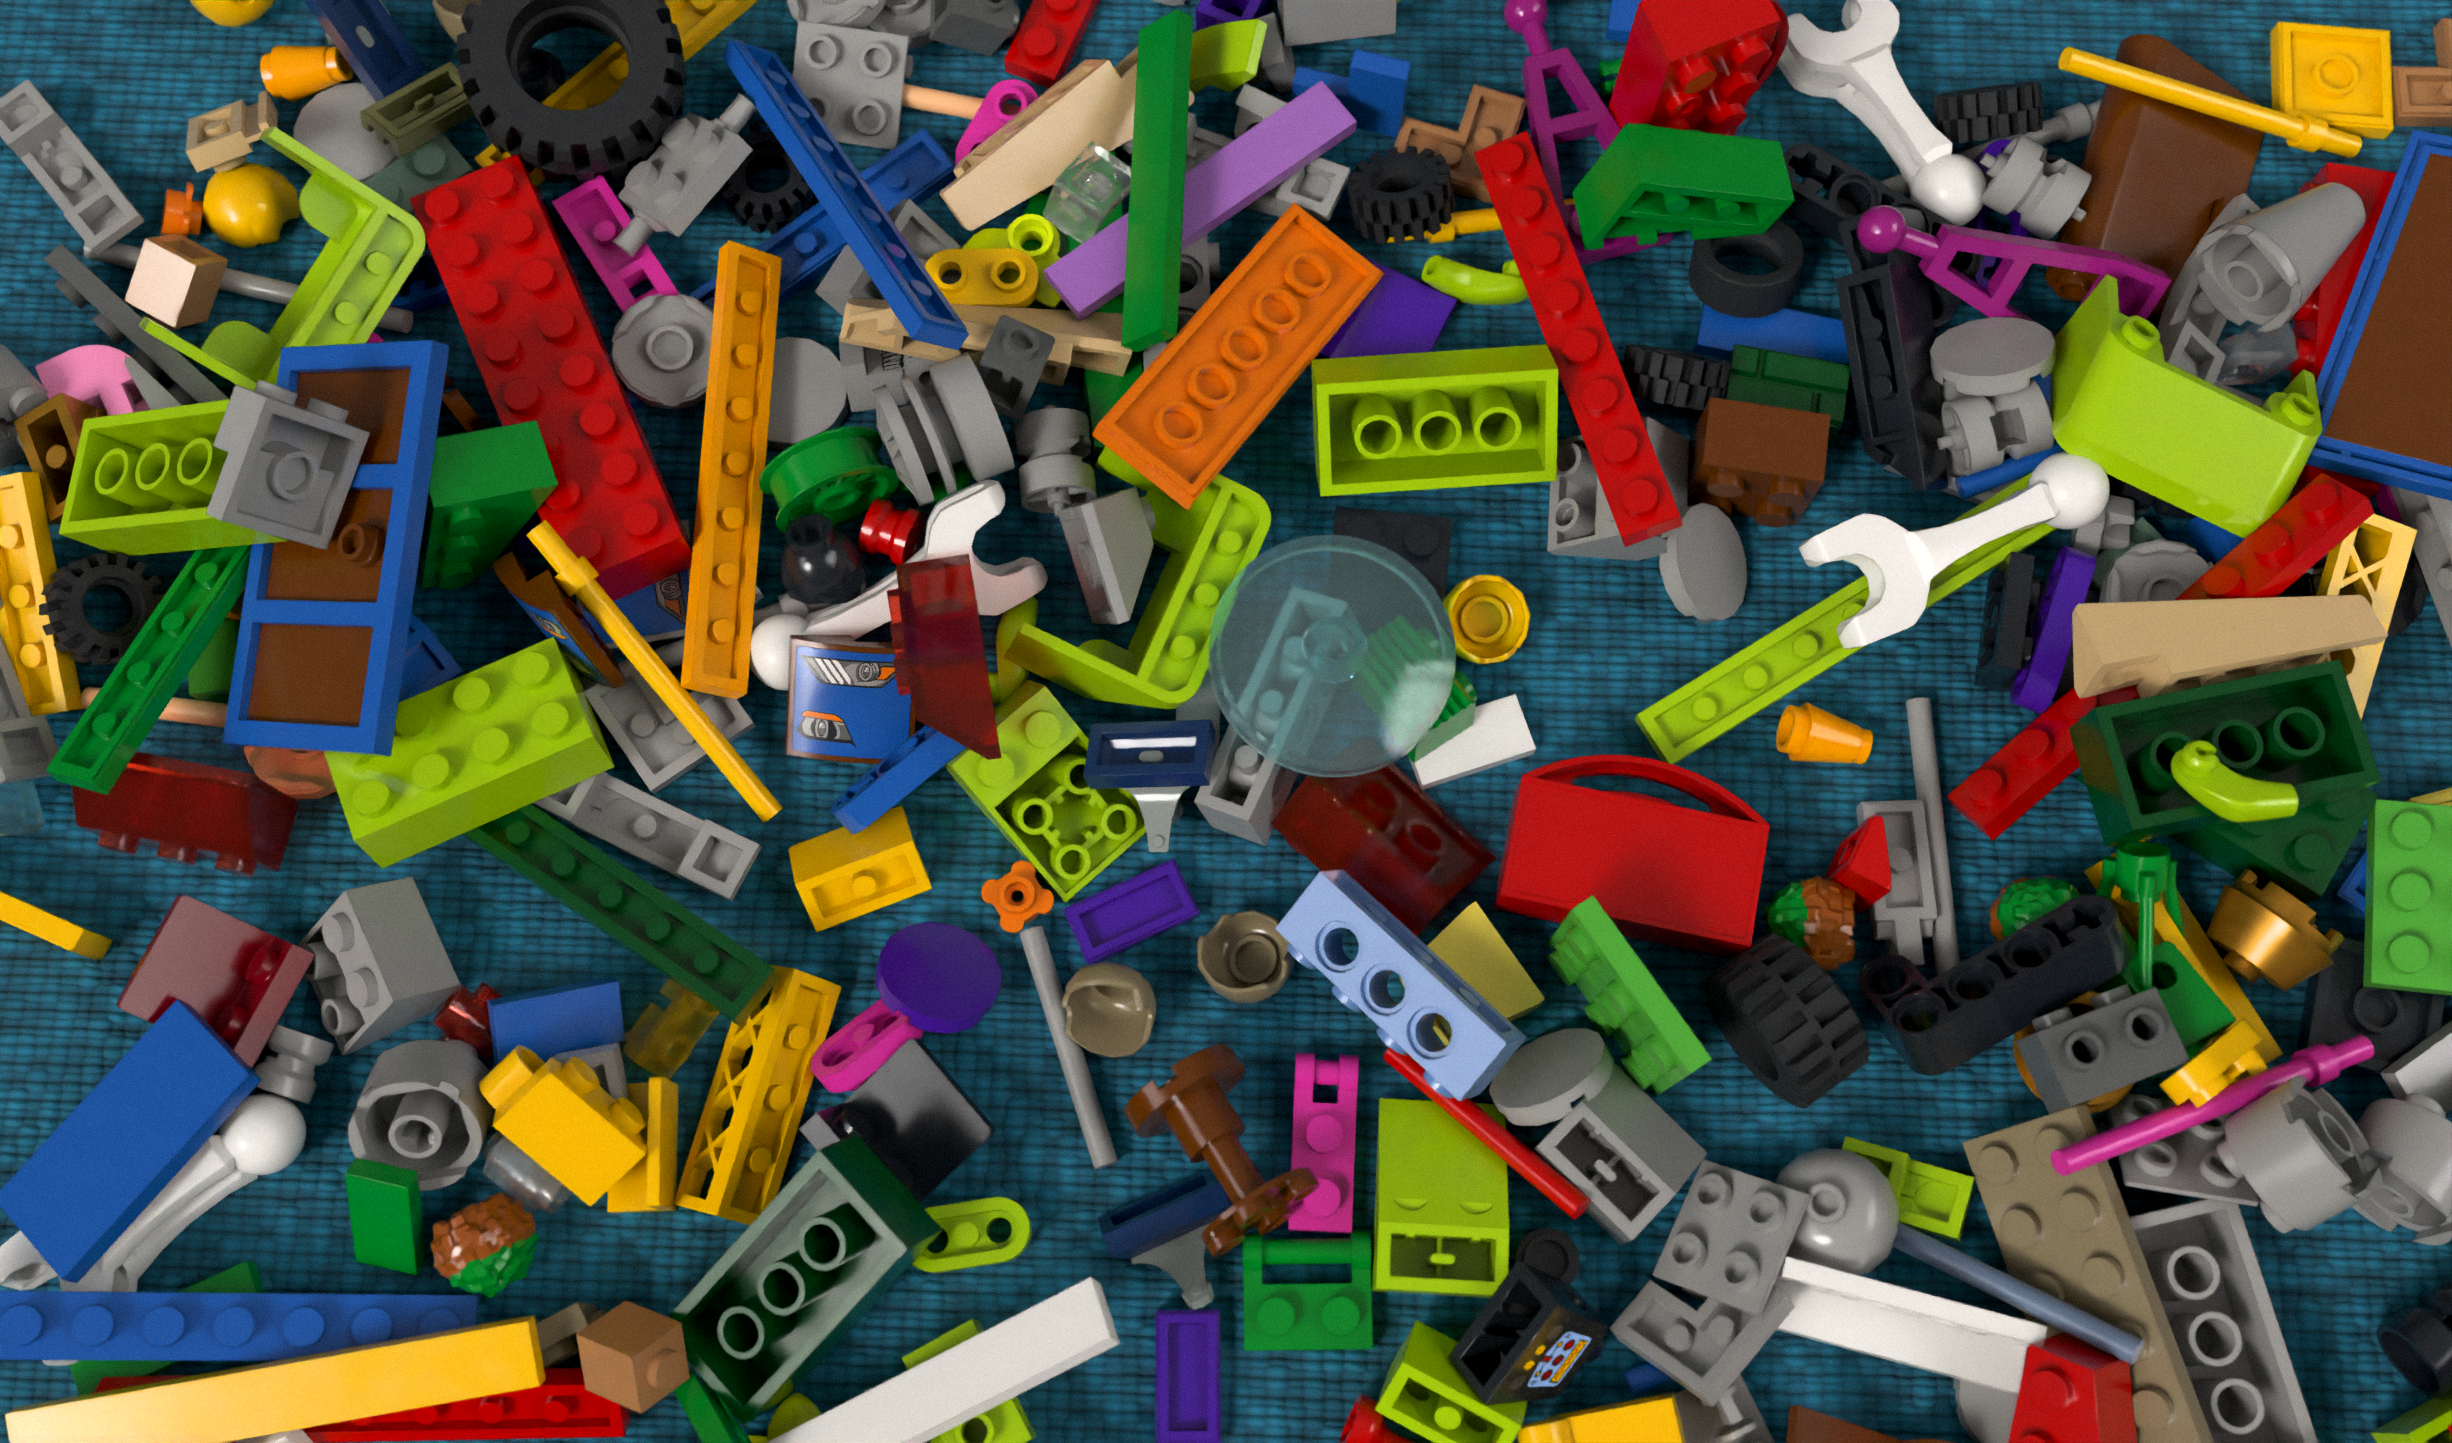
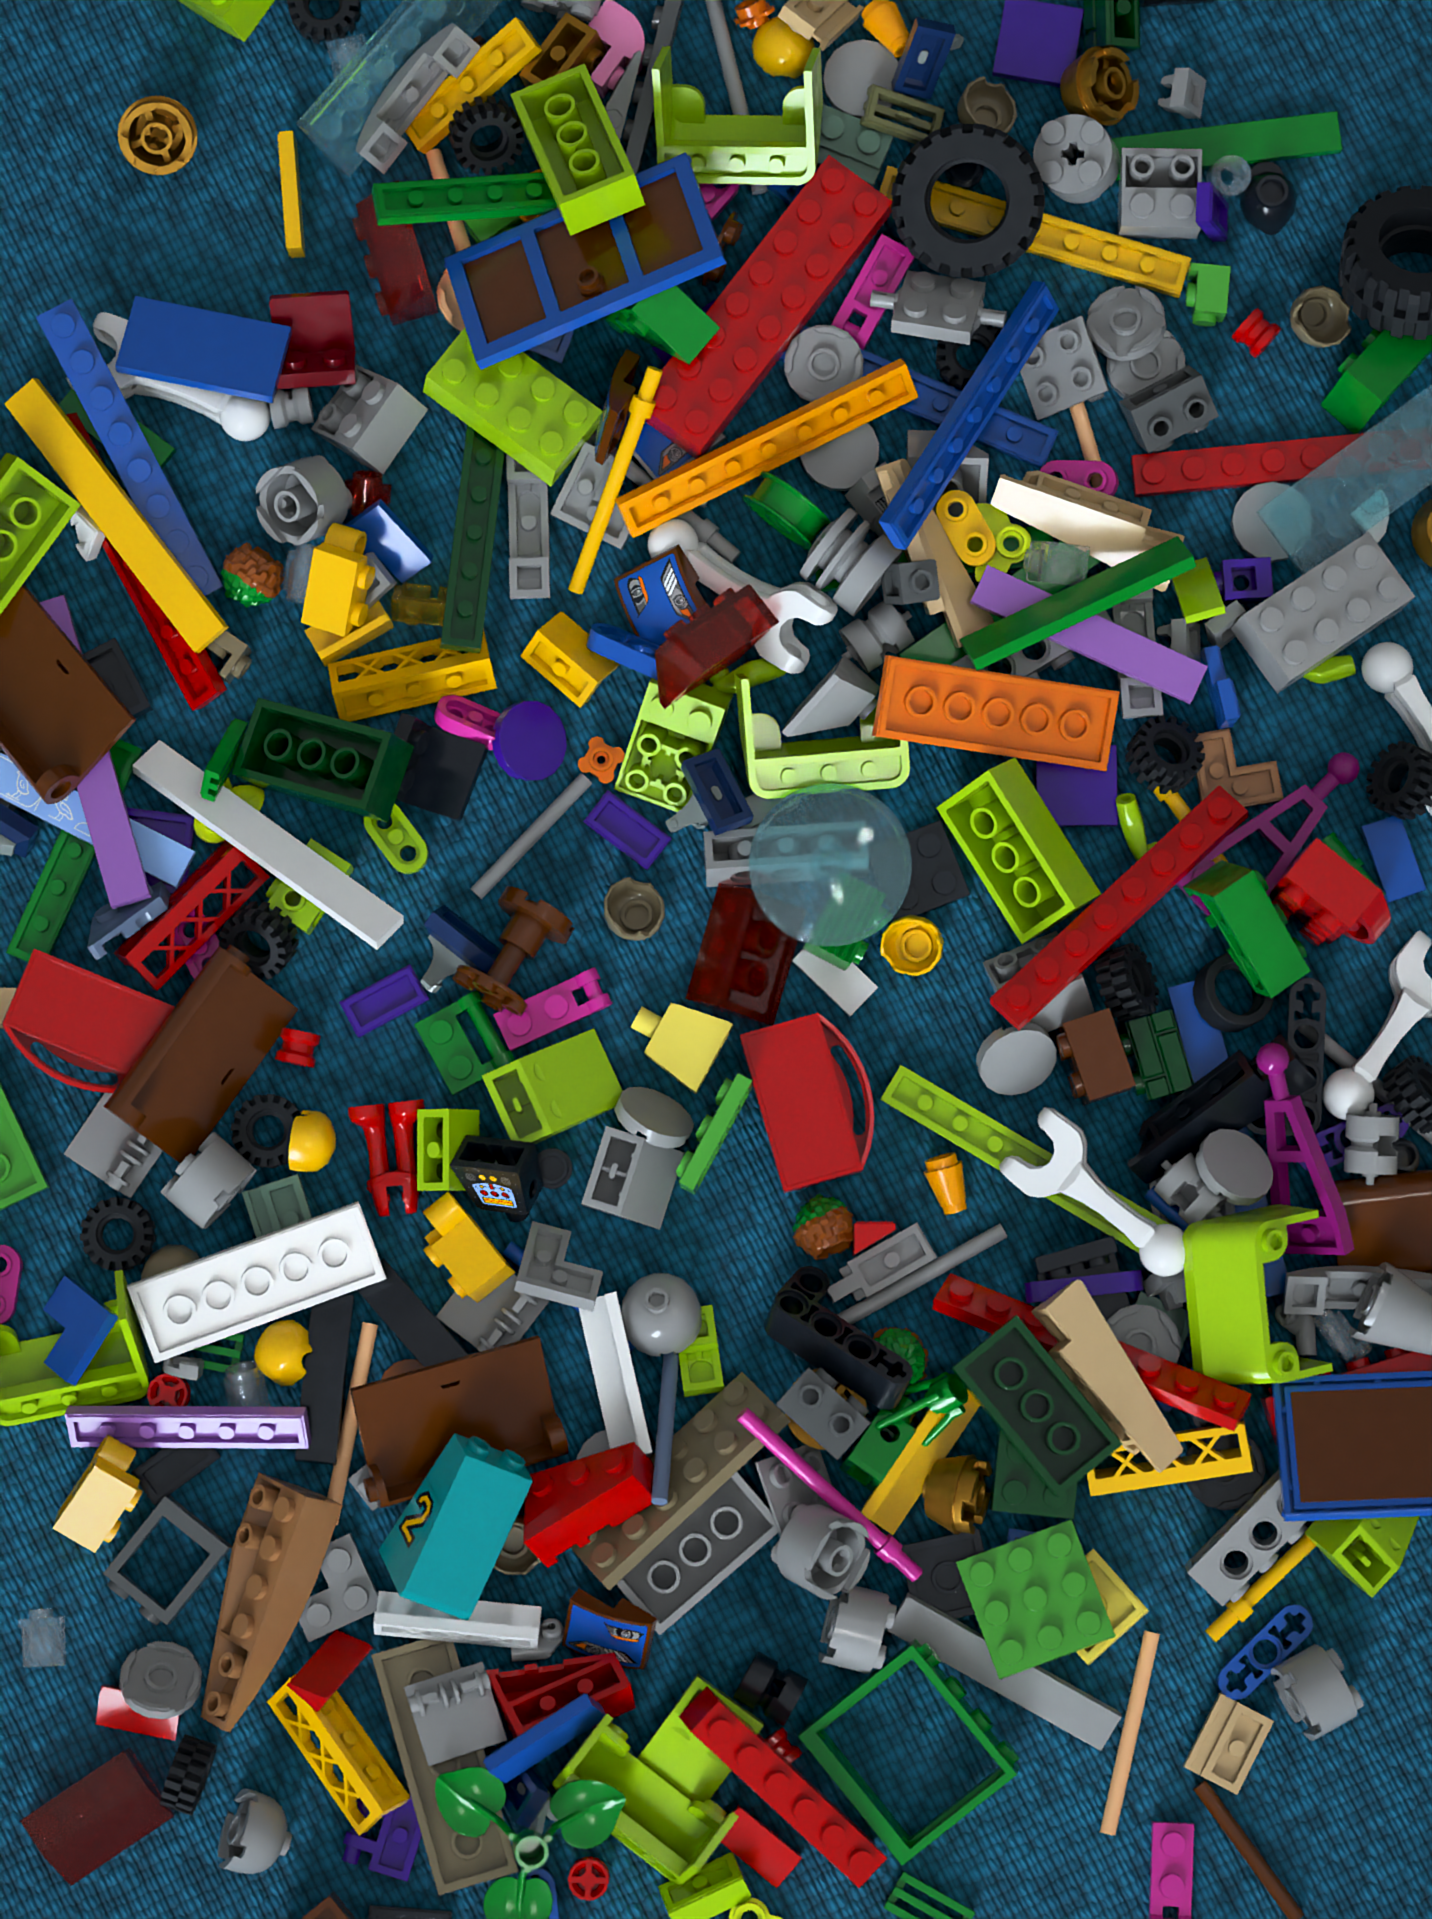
camera: 65 degrees right, 10 degrees up
brick [124,233,228,330] -> none
light grey plate [206,379,370,550] -> none
green tile [345,1158,426,1275] -> none
medium nougat brick [576,1300,690,1414] -> none
black piece [779,513,868,605] -> none
red wheel [858,496,926,566] -> none
dark tan hair [1061,961,1157,1058] -> none
medium blue brick [1275,870,1527,1102] -> none
red bar [1383,1047,1590,1219] -> none
light grey hinge [1652,1159,1811,1318] -> none
black tyre [1704,933,1870,1109] -> none
yellow plate [2159,1017,2263,1108] -> none
lime arm [2170,740,2298,823] -> none

